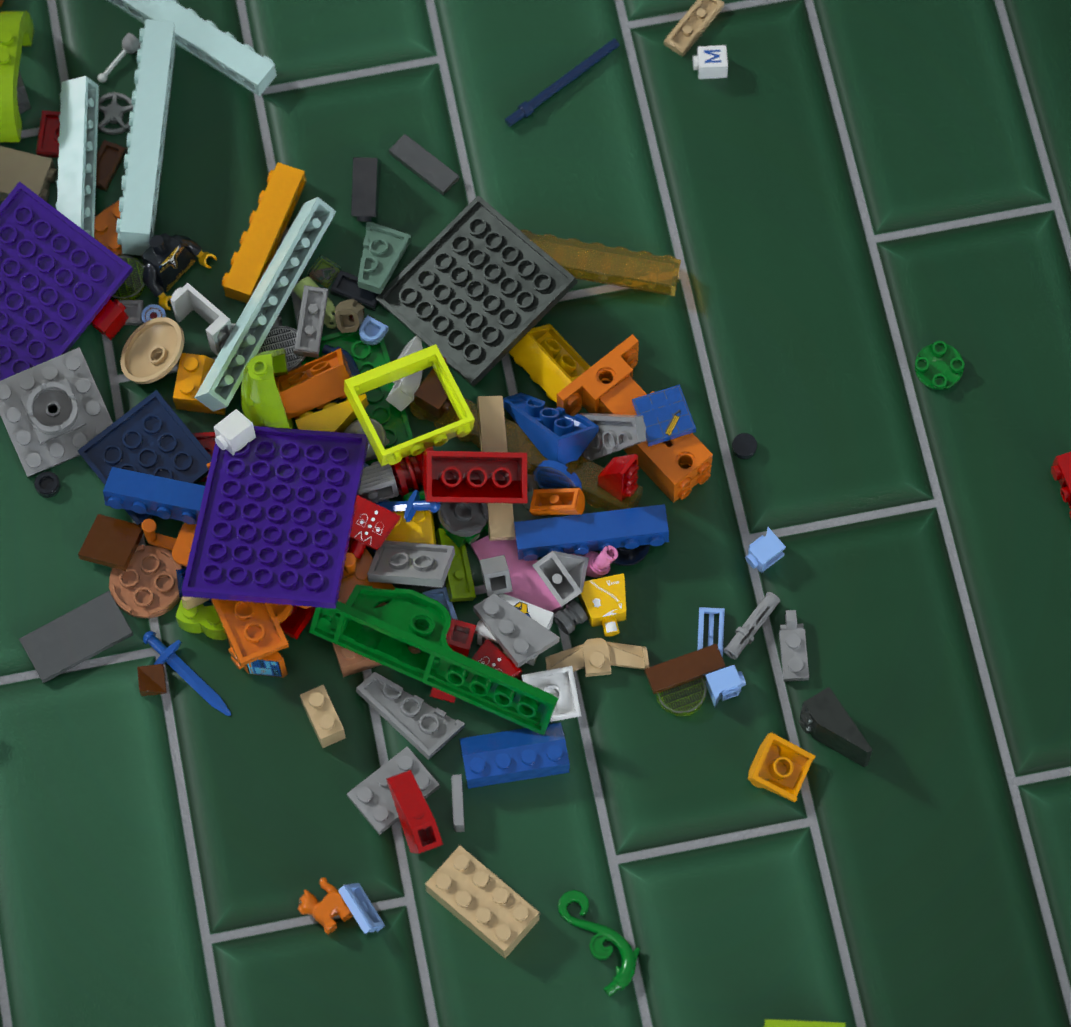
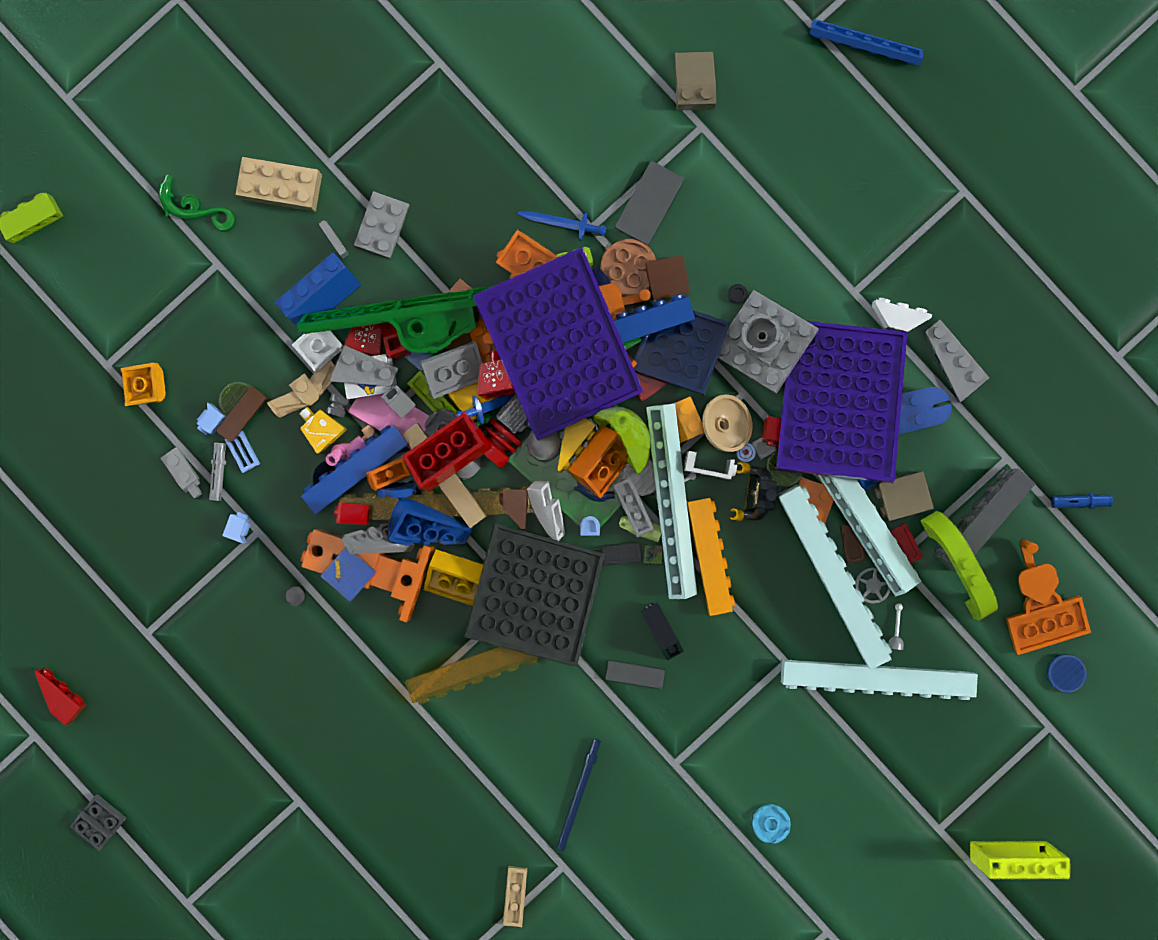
camera: 145 degrees right, 20 degrees up
reddish brown slope [137,664,167,697] -> none
white brick [214,409,256,456] -> none
orange animal [298,877,353,935] -> none
tan brick [300,684,346,748] -> none
dark tan rock [334,299,364,333] -> none
light blue tile [338,883,385,934] -> none
neon yellow window [344,344,475,466] -> none
light grey wing [356,672,465,760] -> none
sand green wing [358,222,411,294] -> none
red slope [386,770,443,854] -> none
light grey slope [532,551,589,607] -> none
white brick [693,45,728,79] -> none
pearl dark grey slope [799,687,872,767] -> none
green dish [914,341,965,390] -> none

